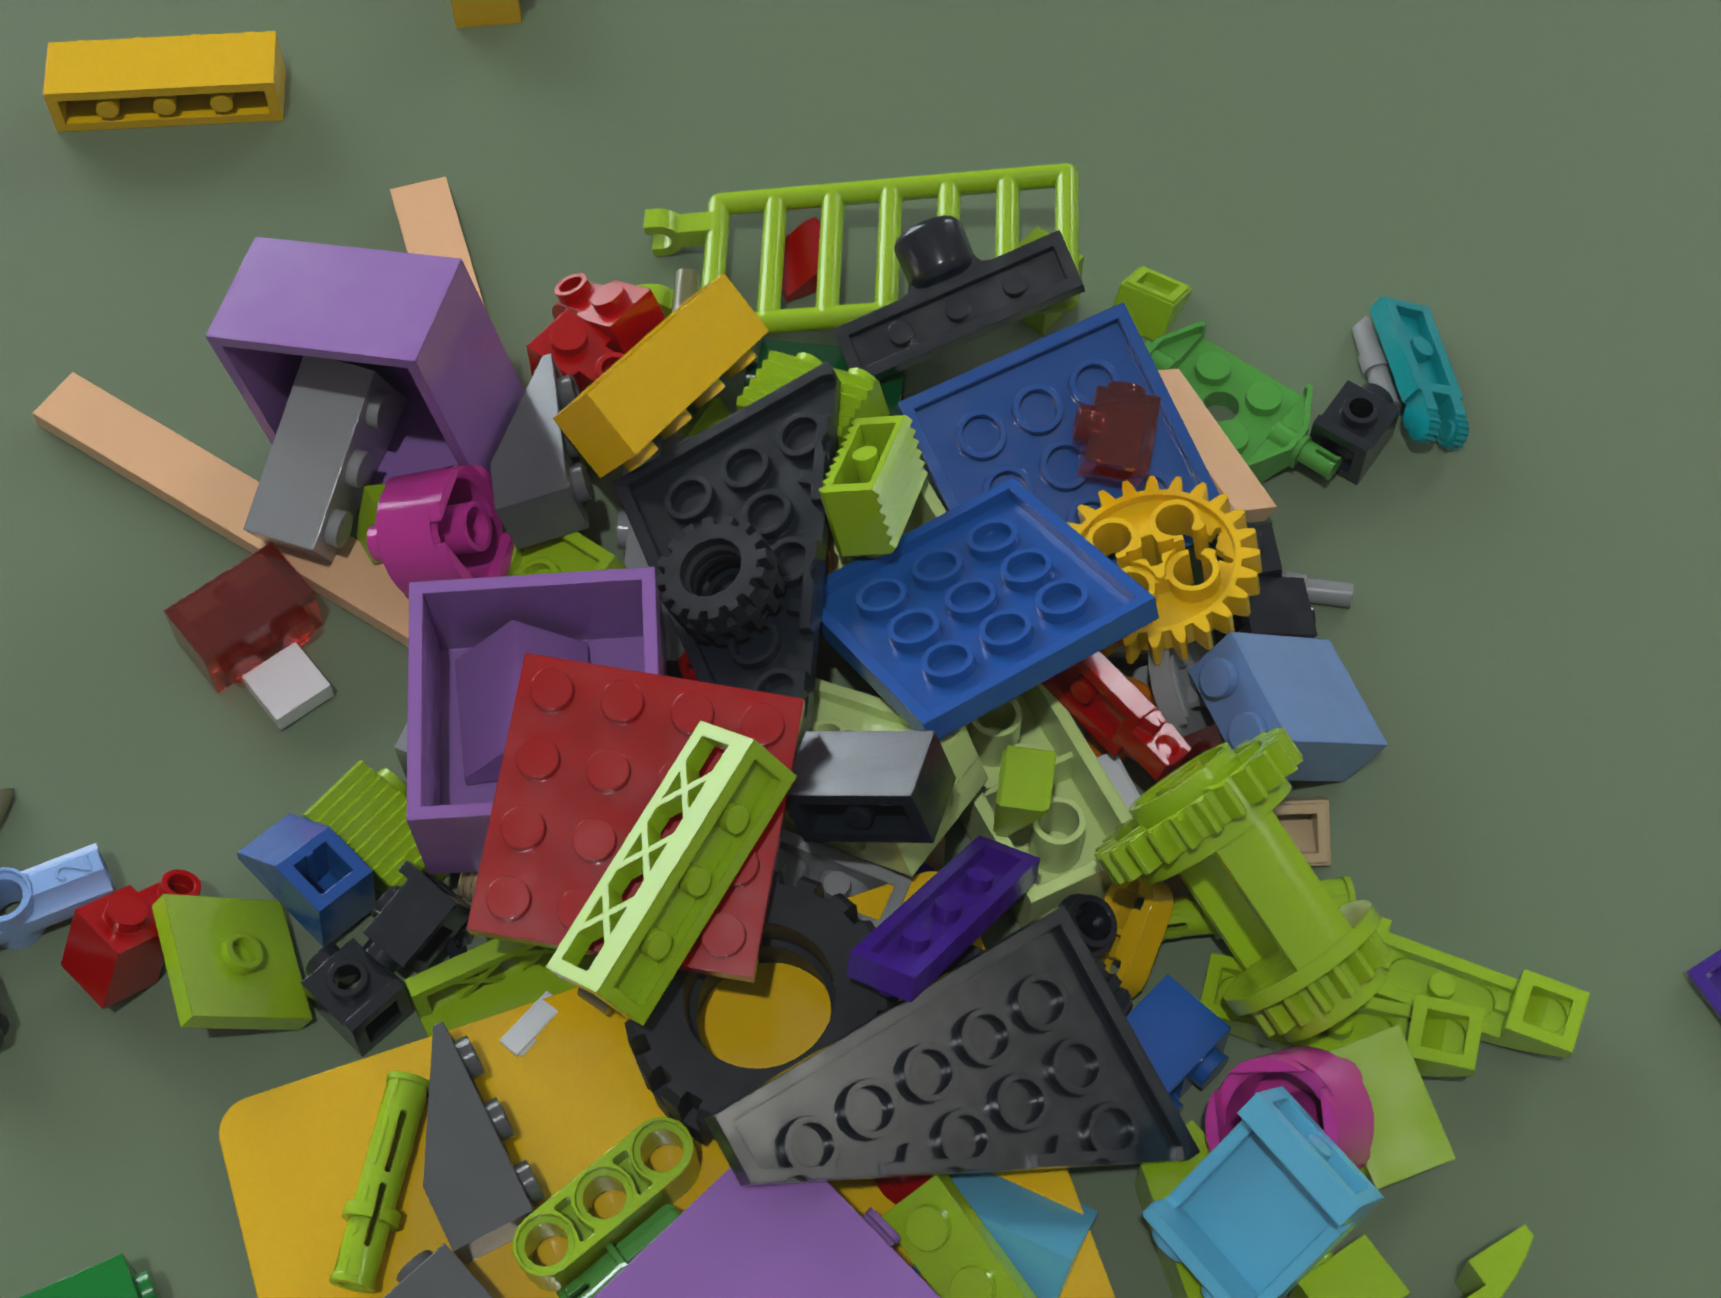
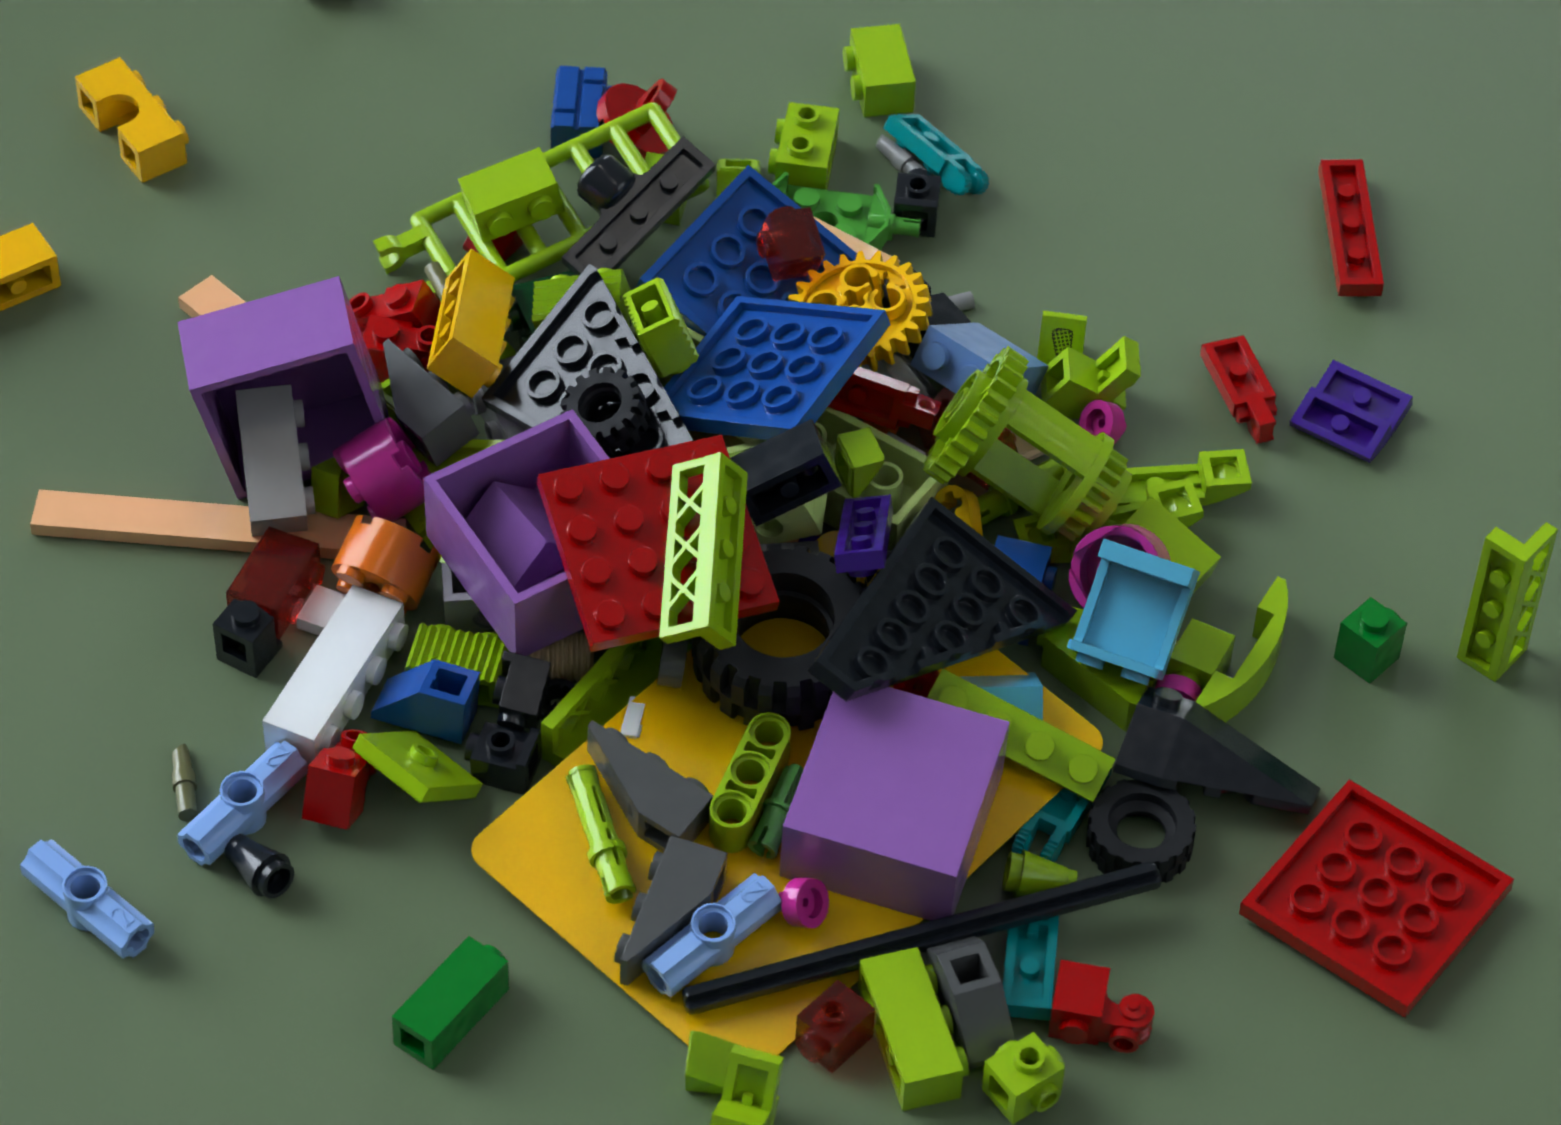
camera: 30 degrees left, 10 degrees down
none -> black brick [213,598,283,678]
none -> white brick [262,585,409,765]
none -> orange brick [331,515,441,617]
none -> lime brick [458,147,565,243]
none -> blue brick [550,66,612,158]
none -> red tile [596,78,677,159]
none -> lime brick [768,102,840,190]
none -> lime brick [843,24,916,117]
none -> lime slope [1037,310,1087,365]
none -> lime brick [1041,336,1141,419]
none -> dark pink tile [1079,400,1126,444]
none -> red hinge [1200,335,1277,444]

